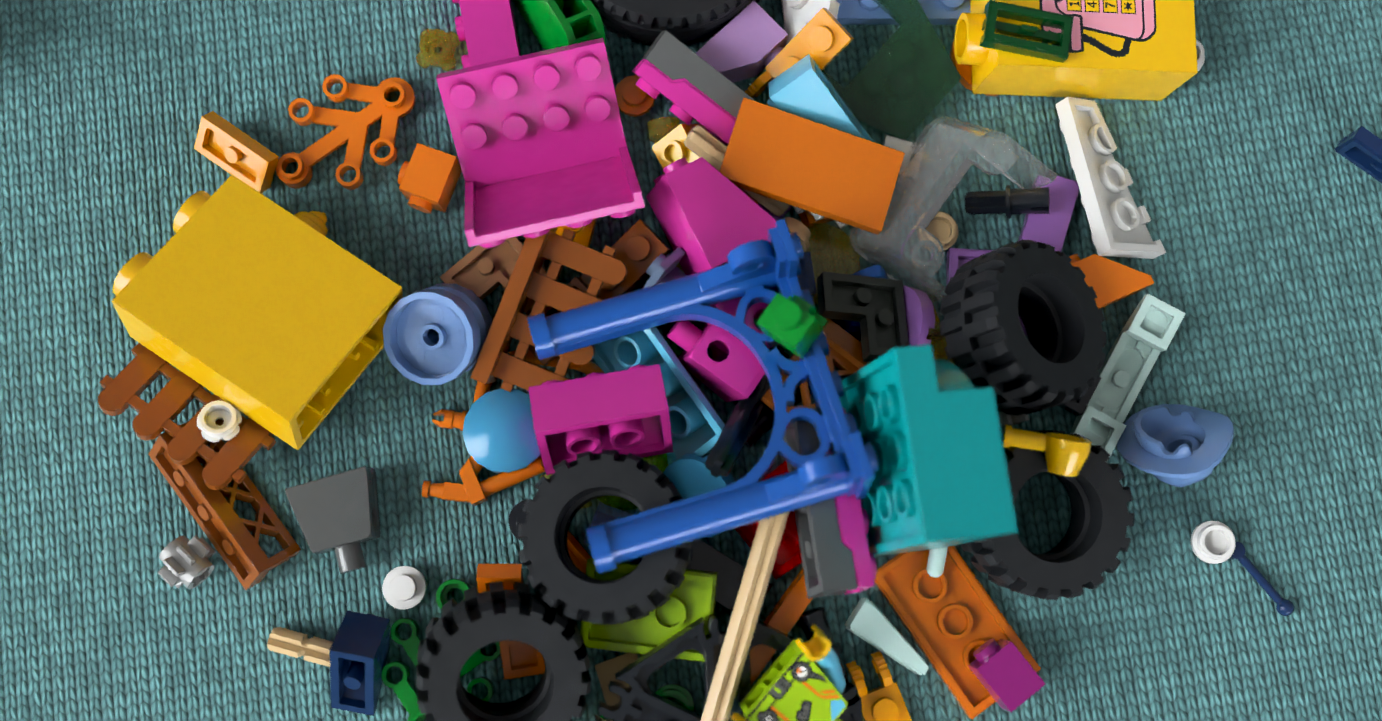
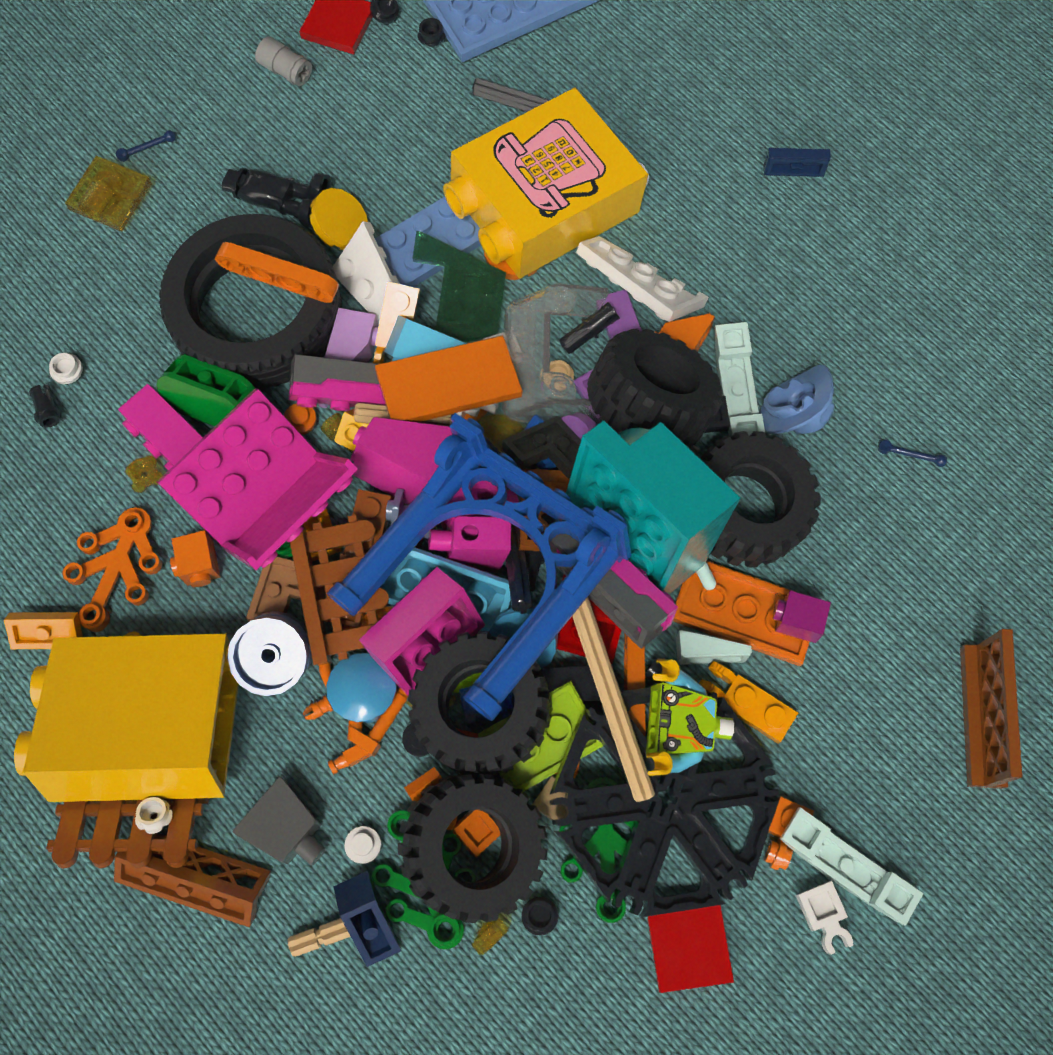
camera: 30 degrees left, 10 degrees down
light grey gear [157,535,216,589] -> none
green brick [756,292,828,359] -> none
dark green tile [980,0,1074,63] -> none
yellow bar [1002,425,1092,477] -> none
white plate [1191,521,1236,564] -> none

